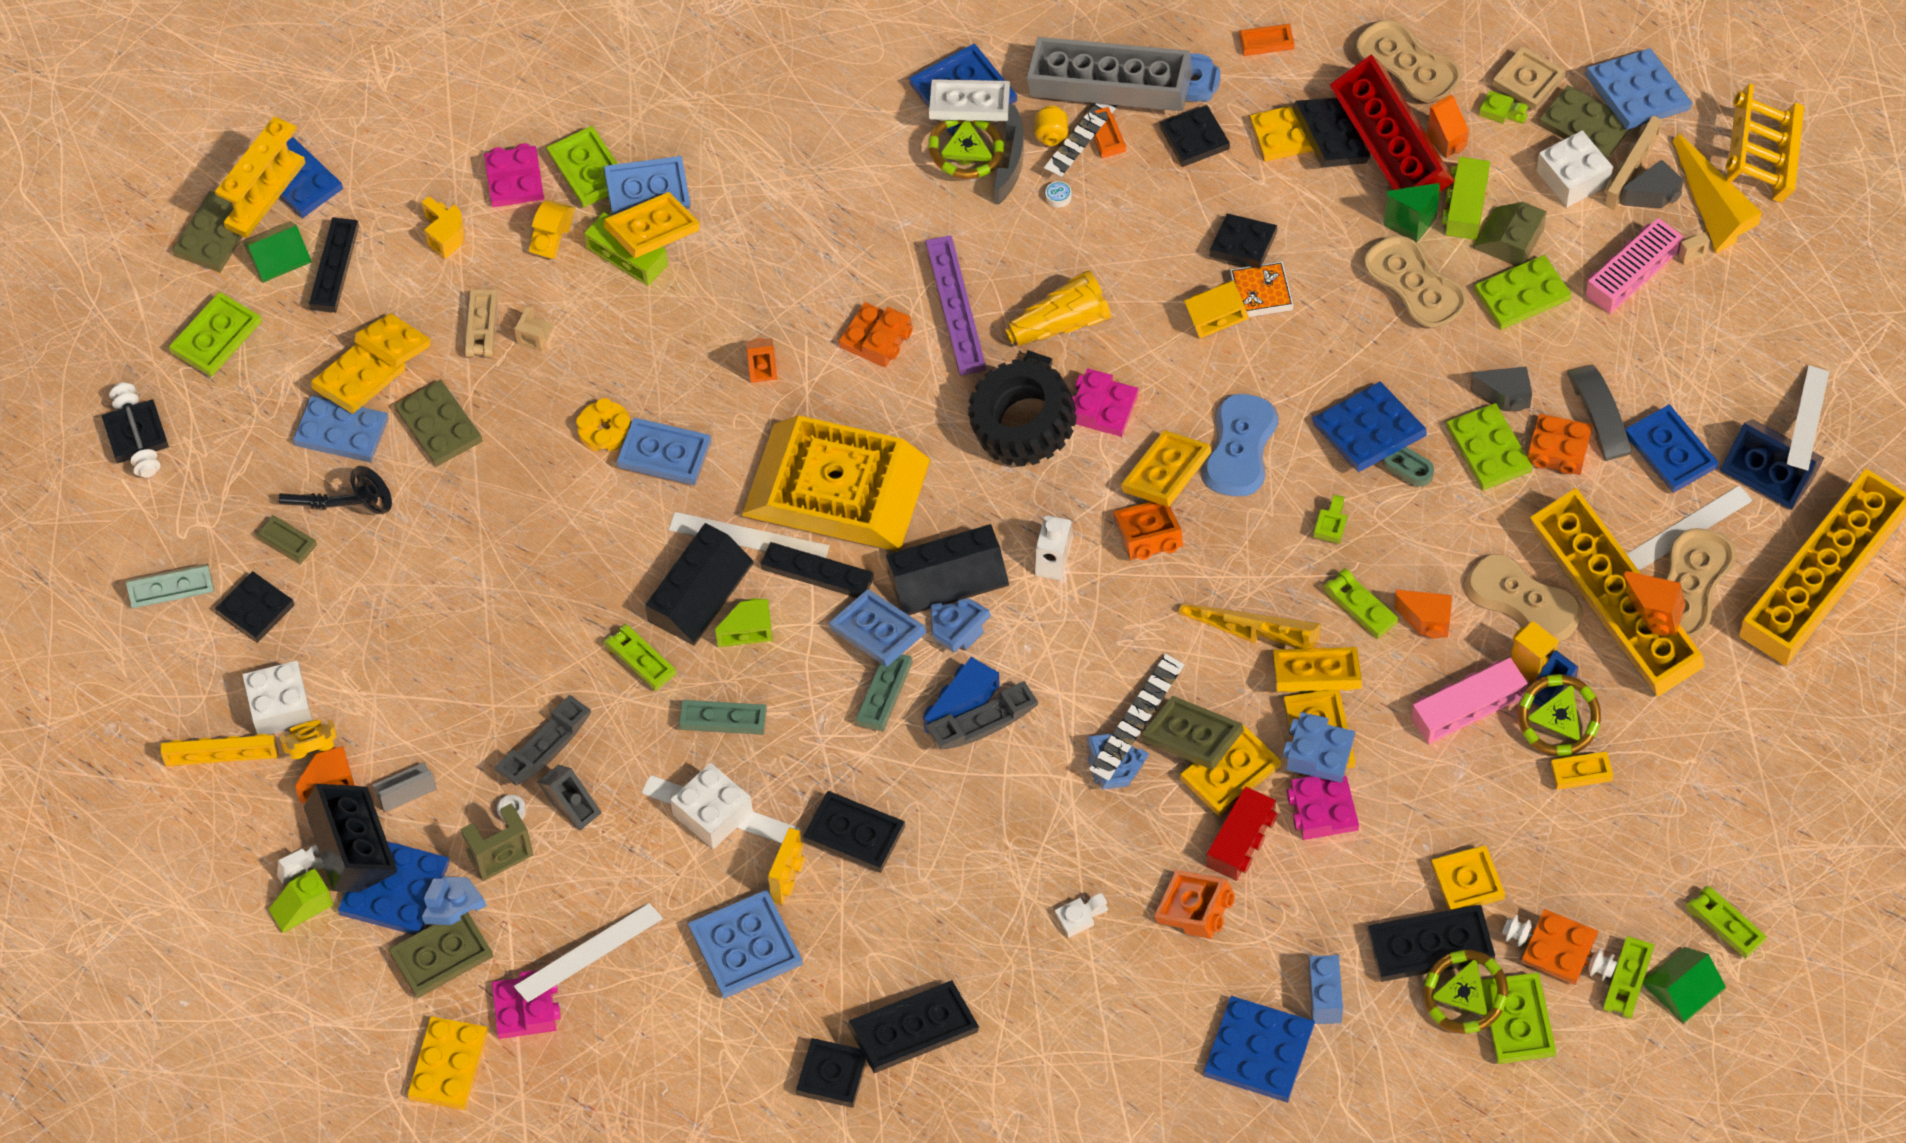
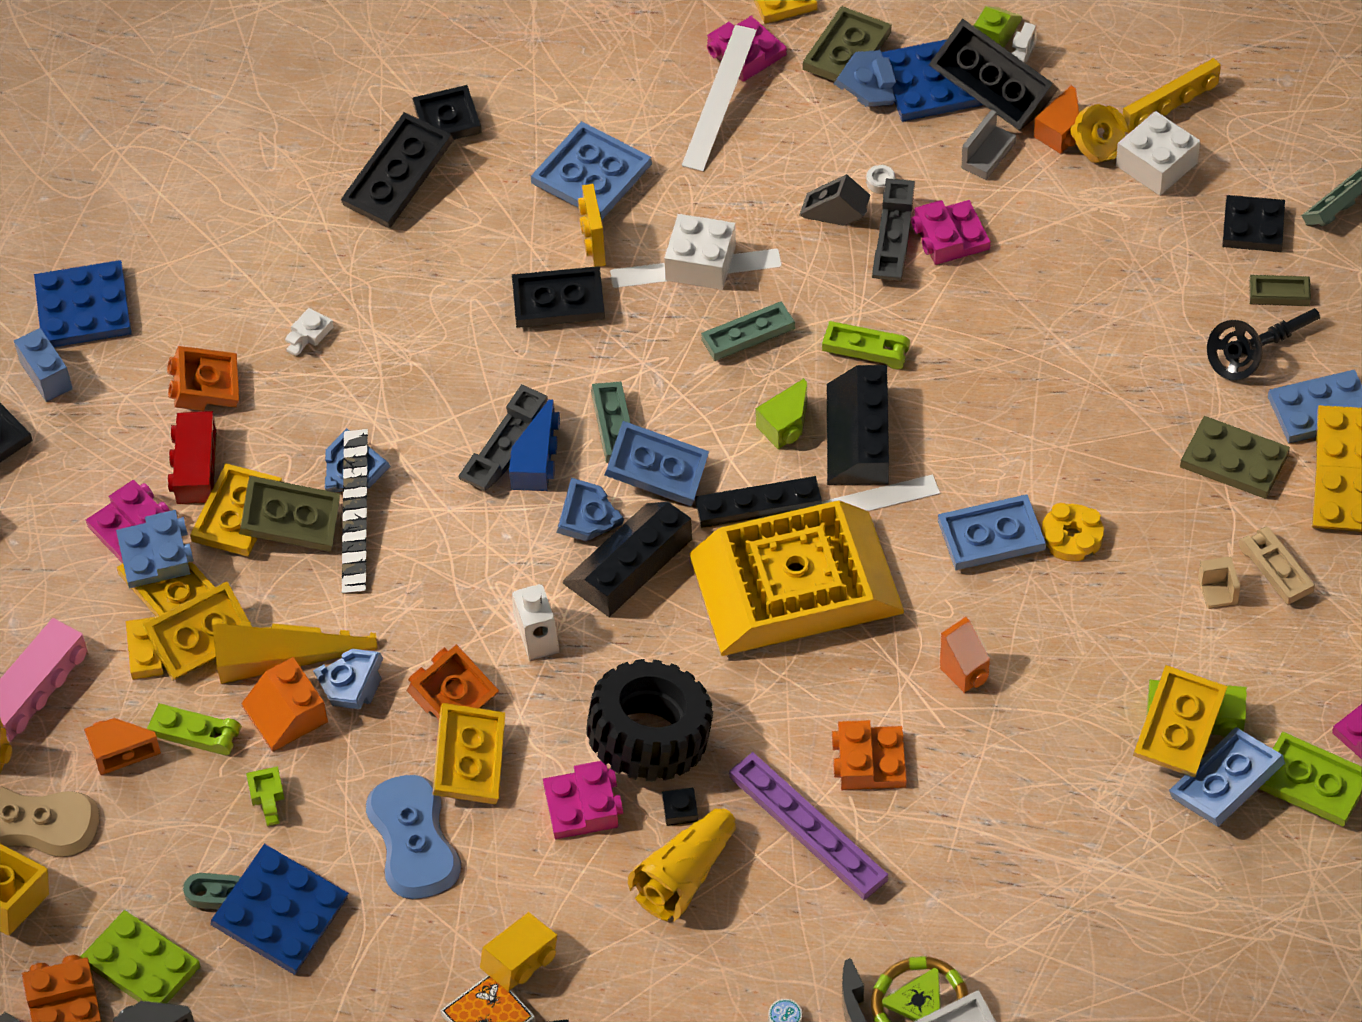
camera: 150 degrees right, 5 degrees down
olive panel [460,803,533,881] -> none
yellow brick [528,200,576,259] -> none
none -> yellow plate [125,616,164,680]
none -> orange slope [241,657,328,752]
none -> medium blue plate [313,649,383,709]
none -> dark pink plate [911,200,991,265]

